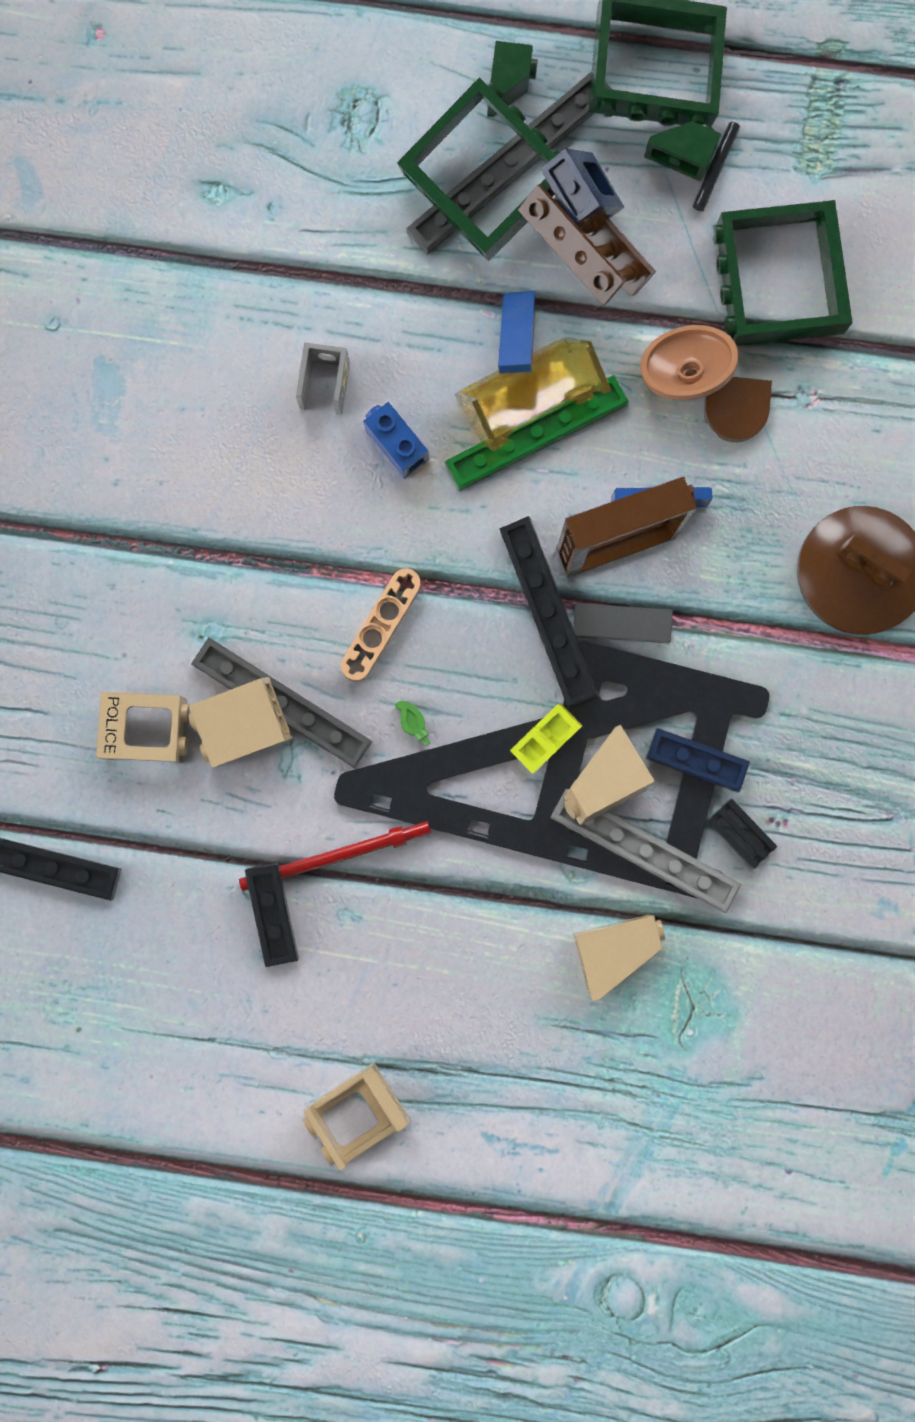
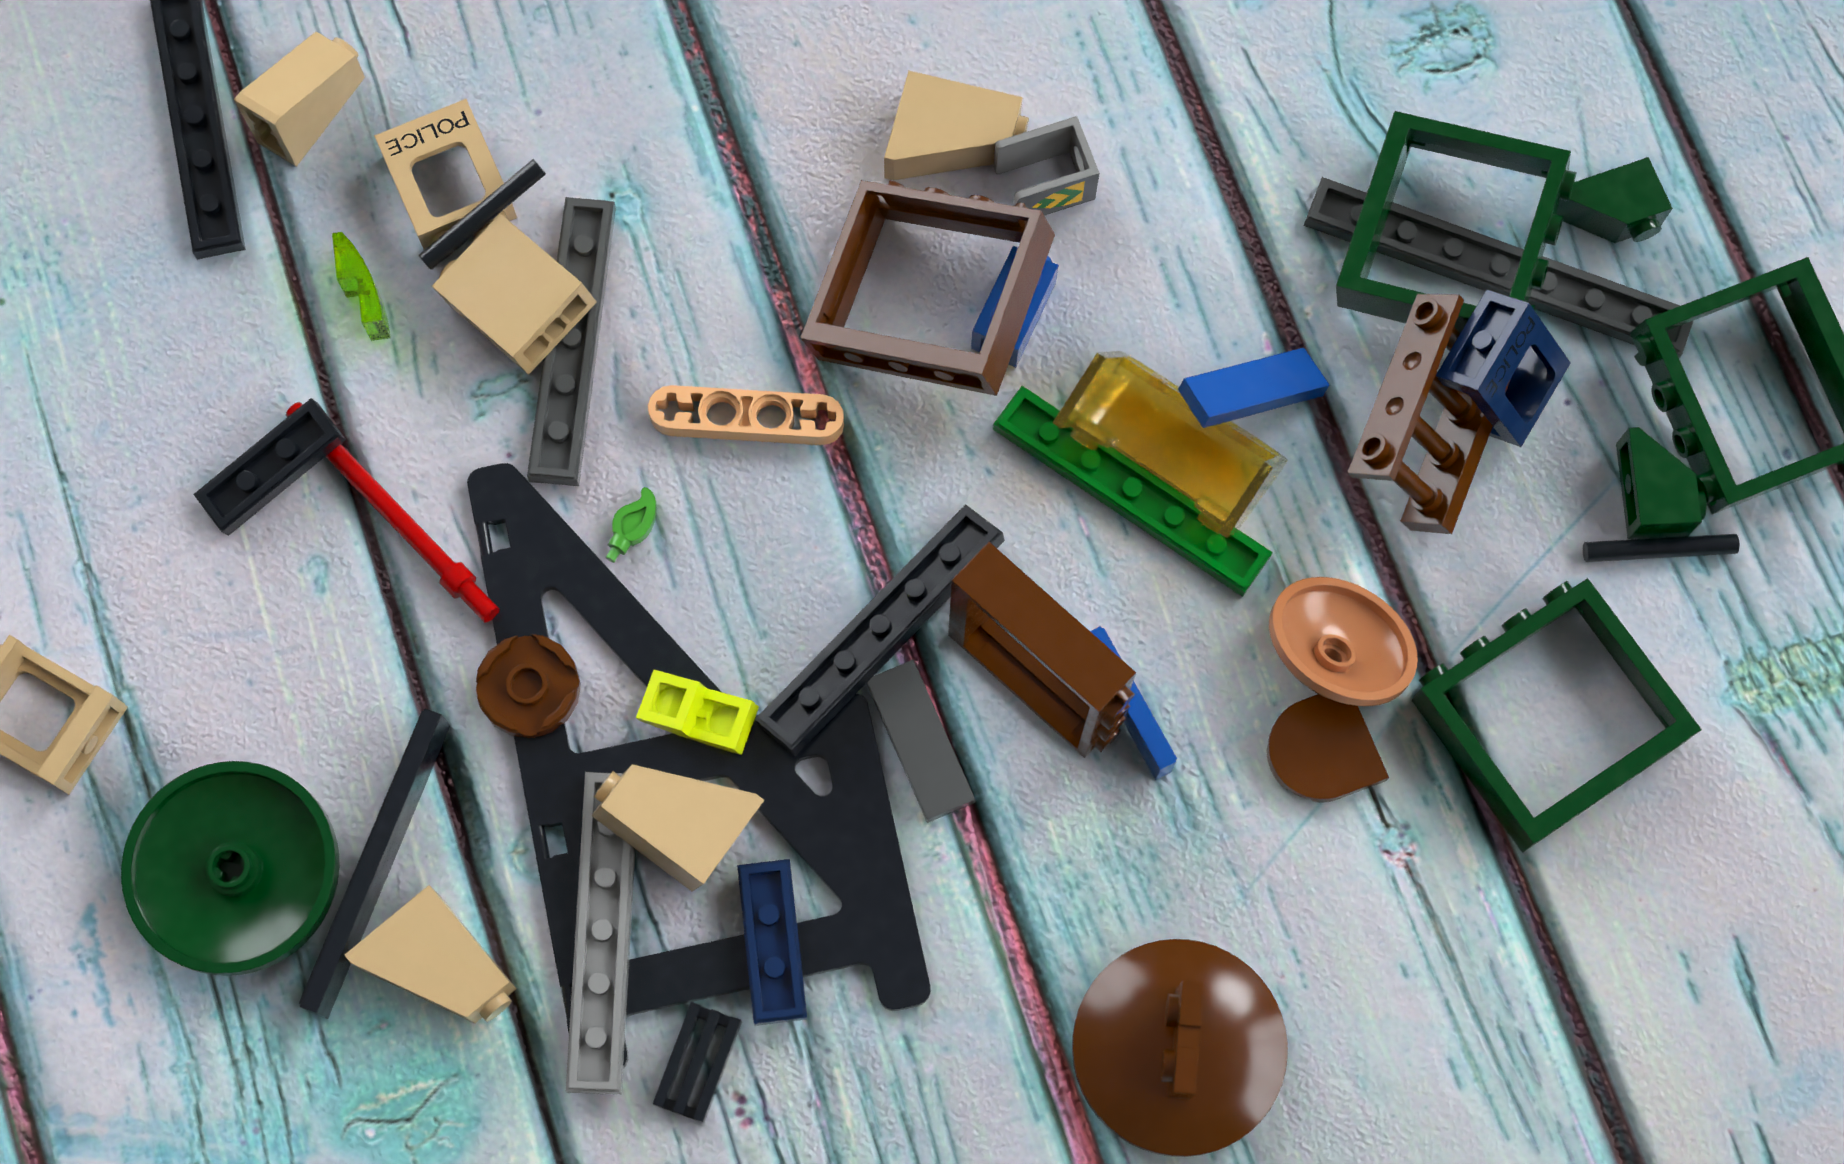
camera: 60 degrees right, 10 degrees down
none -> dark green dish [121,761,340,976]
none -> tan slope [234,31,365,167]
none -> black tile [299,709,450,1019]
none -> clear neon green slope [332,232,391,341]
none -> black bar [419,159,546,270]
none -> reddish brown tile [476,634,581,738]
none -> reddish brown window [801,180,1055,396]
none -> tan slope [884,70,1029,180]

